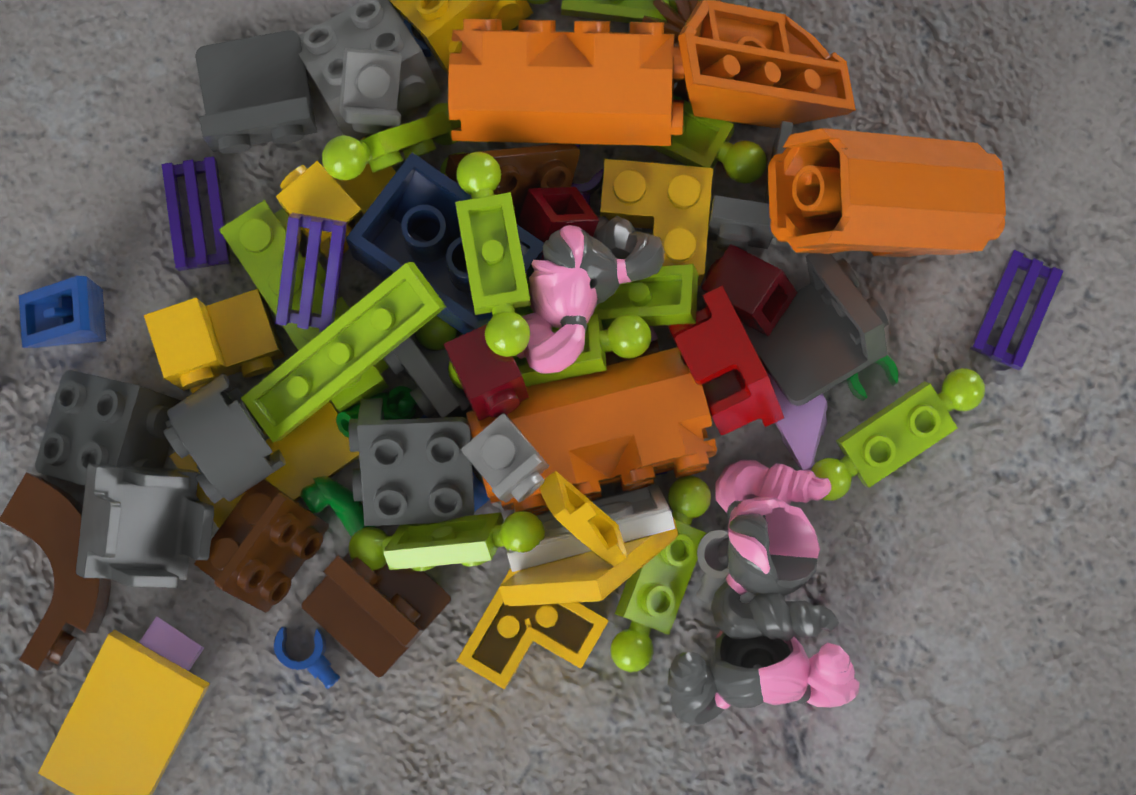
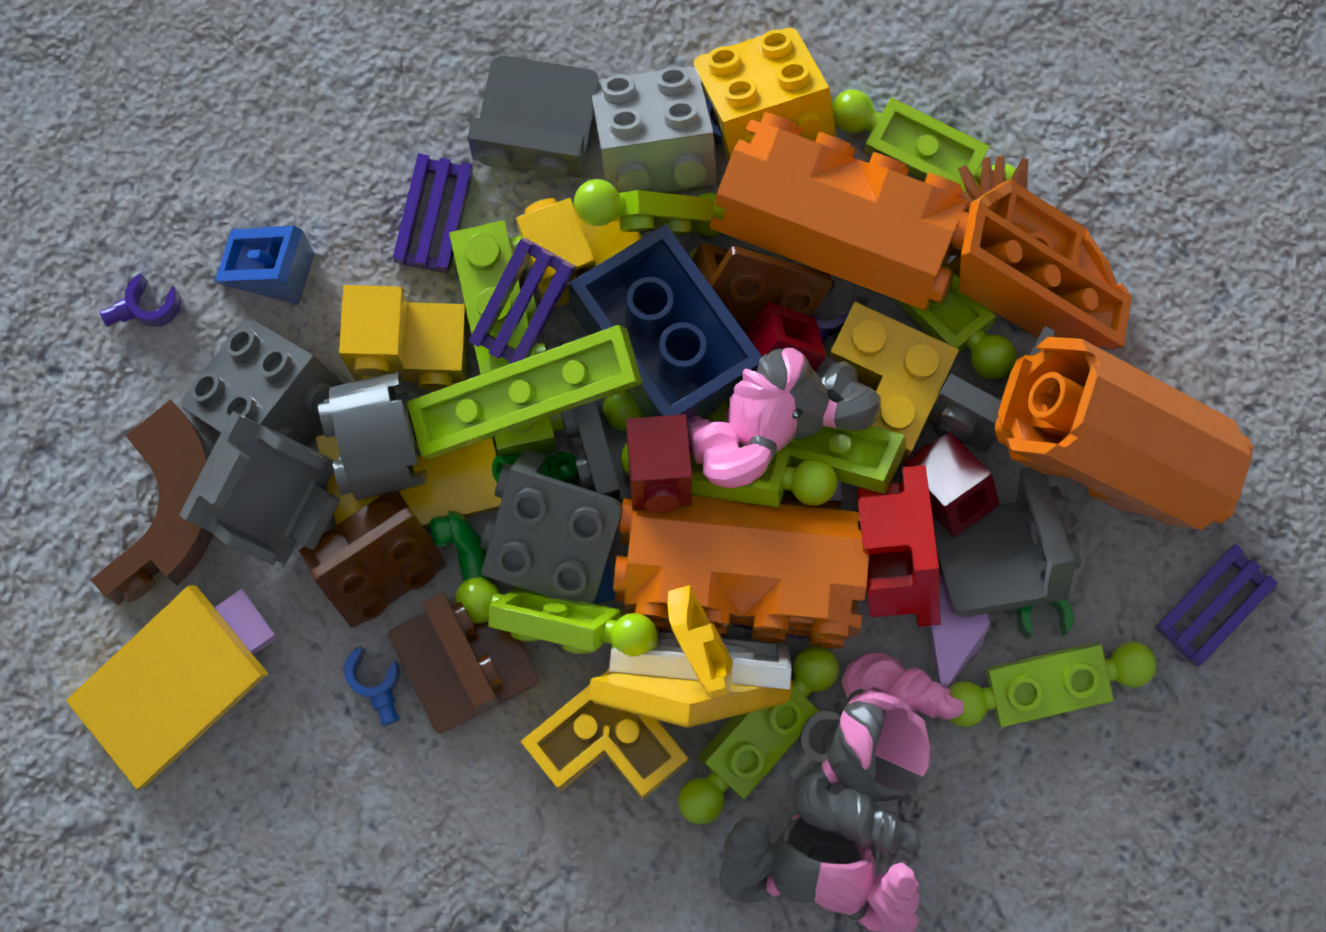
camera: 20 degrees right, 5 degrees down
light grey bracket [339,48,402,134] -> none
lime plate [455,152,531,357] -> none
light grey bracket [460,413,550,503] -> none

